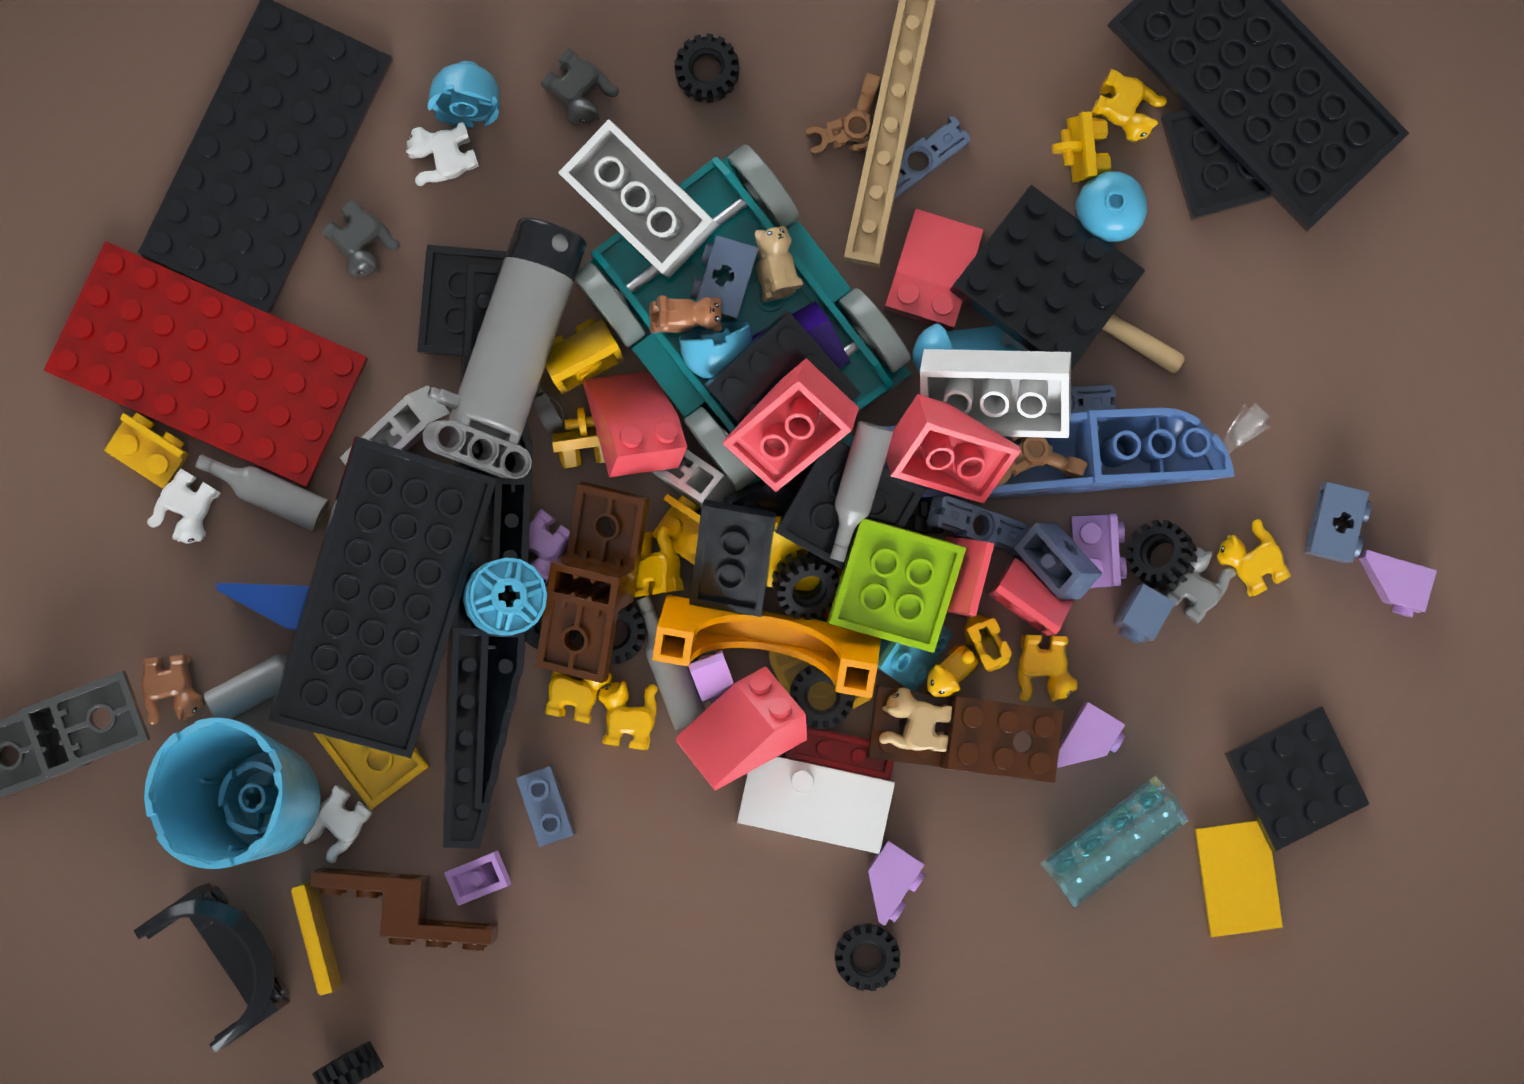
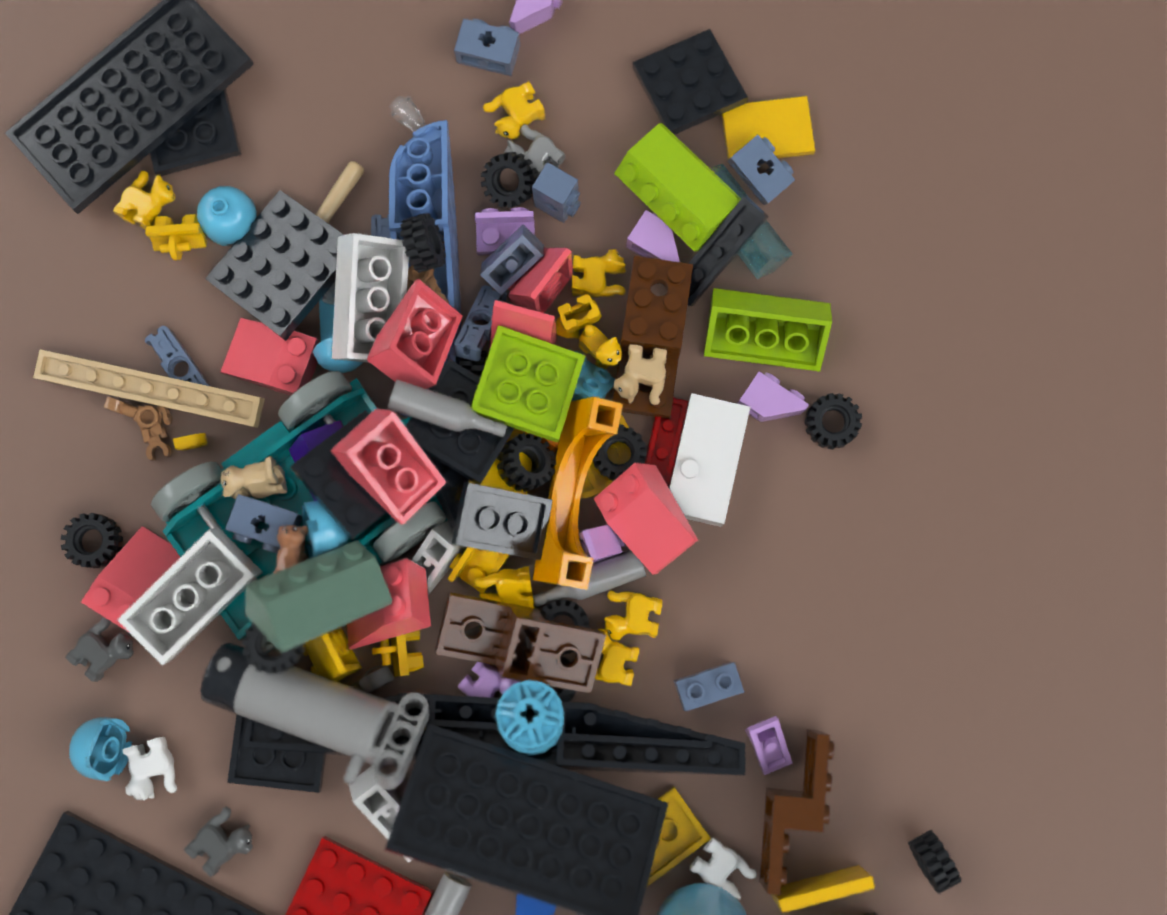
camera: 85 degrees left, 5 degrees down
none -> coral slope [81,526,181,634]
none -> yellow tile [173,433,208,451]
none -> black tyre [242,622,305,674]
none -> sand green slope [246,541,392,653]
none -> black tyre [400,213,446,273]
none -> lime slope [614,123,742,252]
none -> black plate [688,196,769,307]
none -> lime slope [704,288,832,371]
none -> sand blue brick [727,135,795,205]

